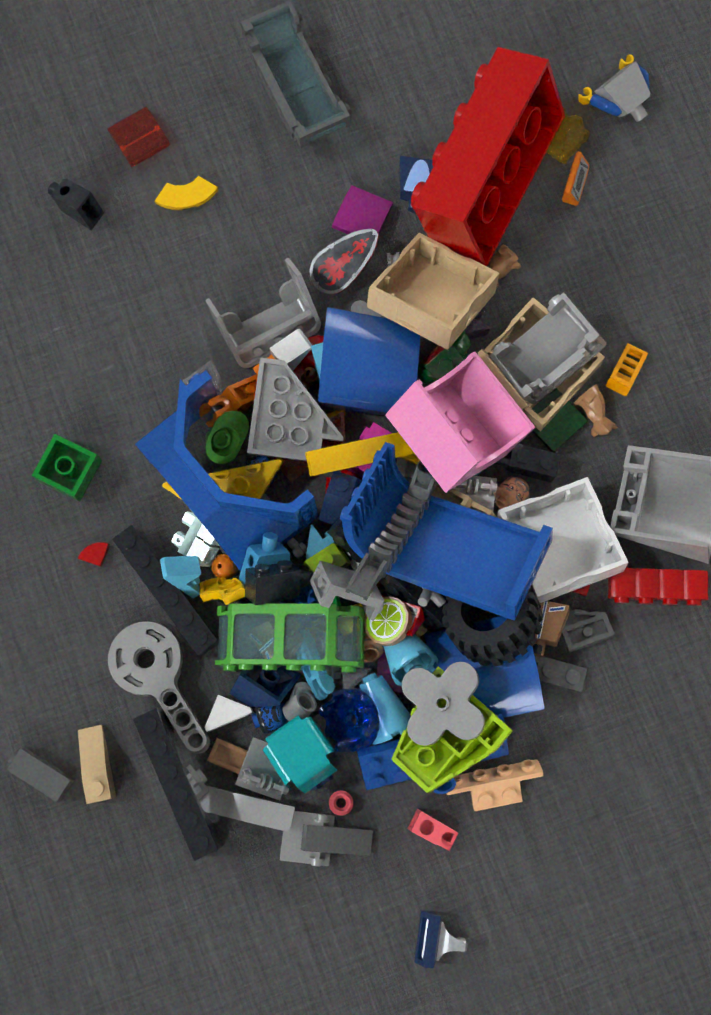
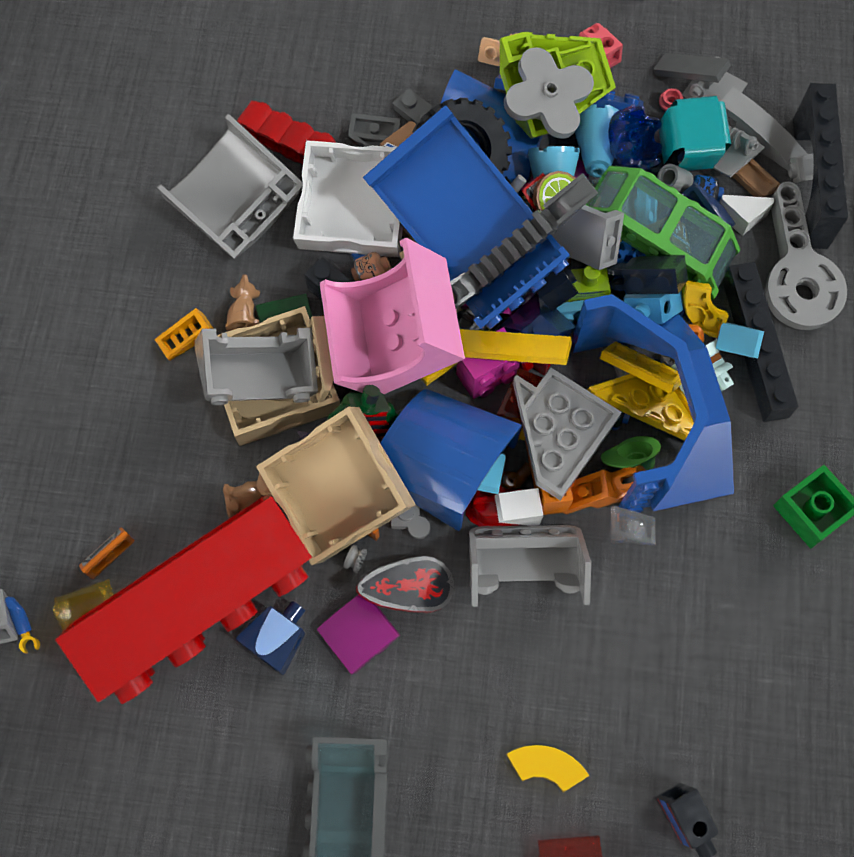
camera: 150 degrees left, 10 degrees down
red tile [77,542,110,567] -> none

